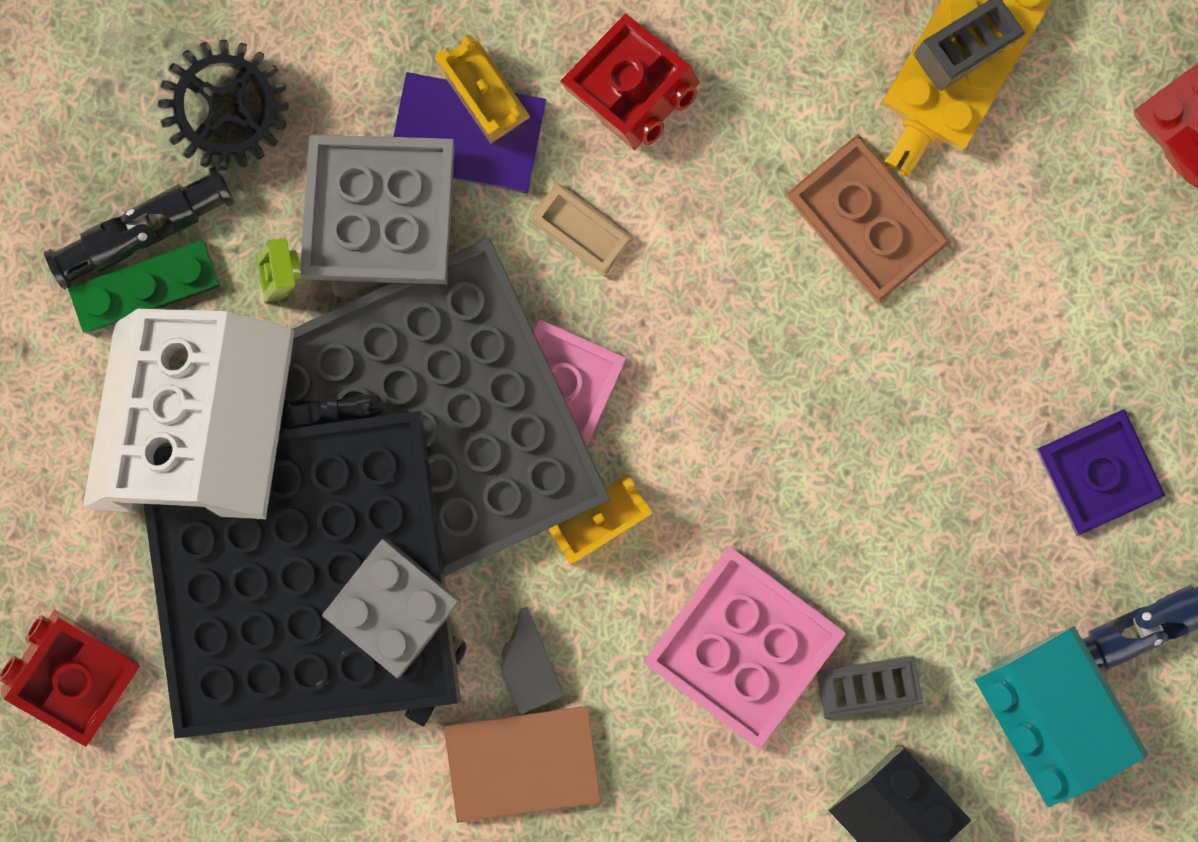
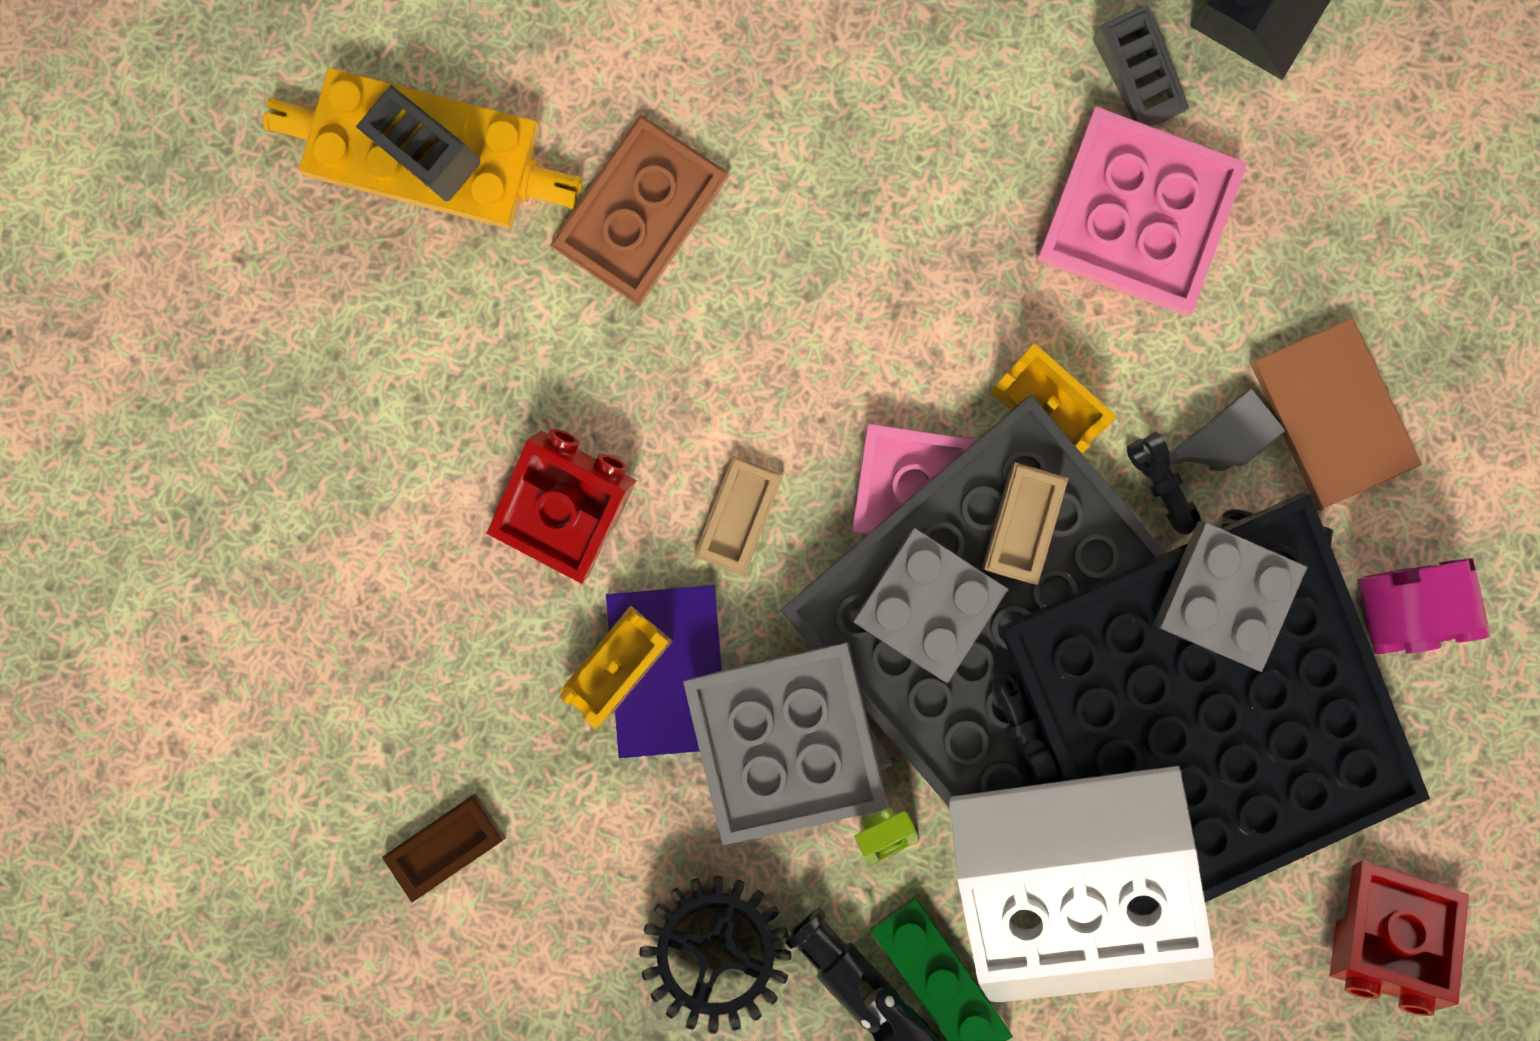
camera: 105 degrees left, 0 degrees up
none -> light grey plate [852,528,1008,684]
none -> tan tile [981,462,1069,585]
none -> black piece [1127,431,1201,535]
none -> dark pink brick [1357,558,1491,654]

